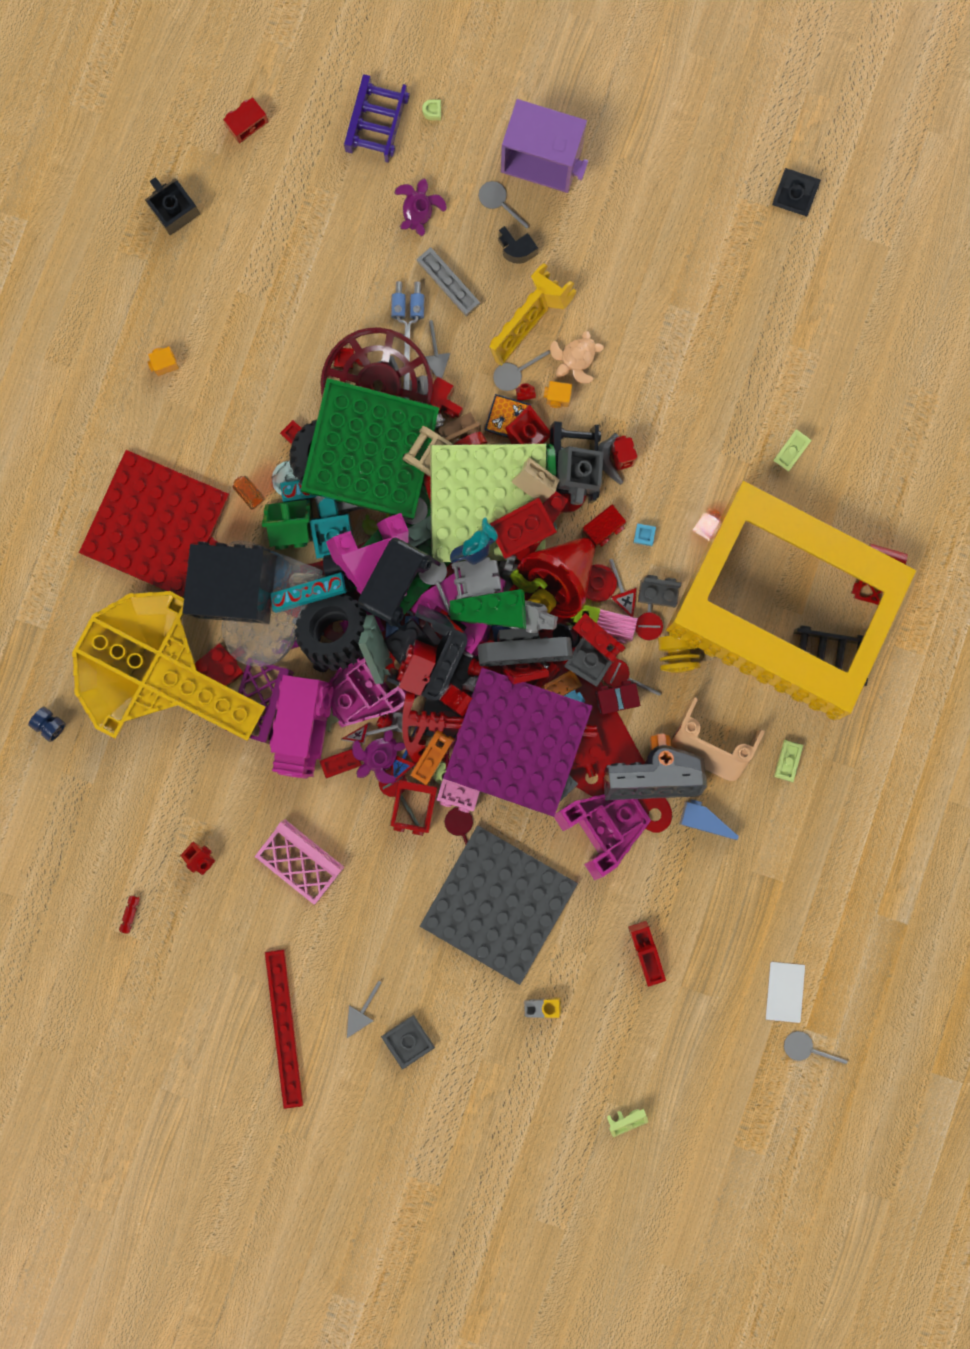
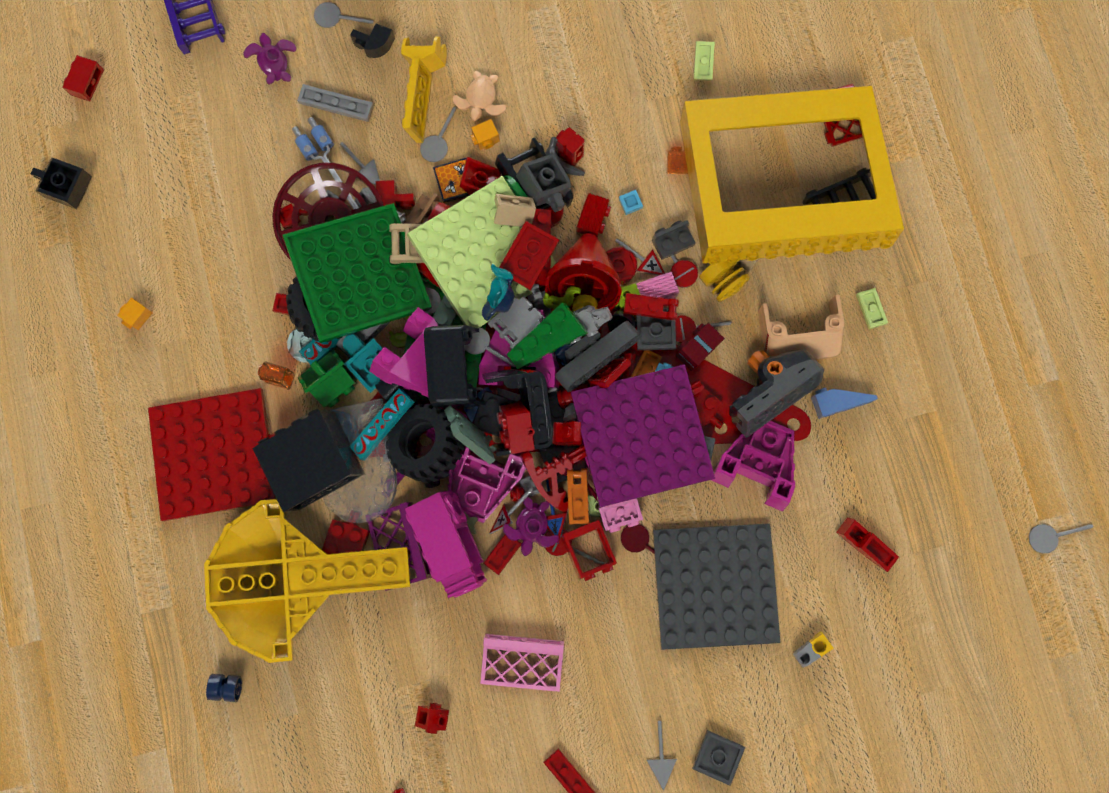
camera: 30 degrees left, 5 degrees down
red plate [516,383,536,401] -> none
yellowish green plate [607,1109,649,1137] -> none
white sticker [766,962,805,1023] -> none

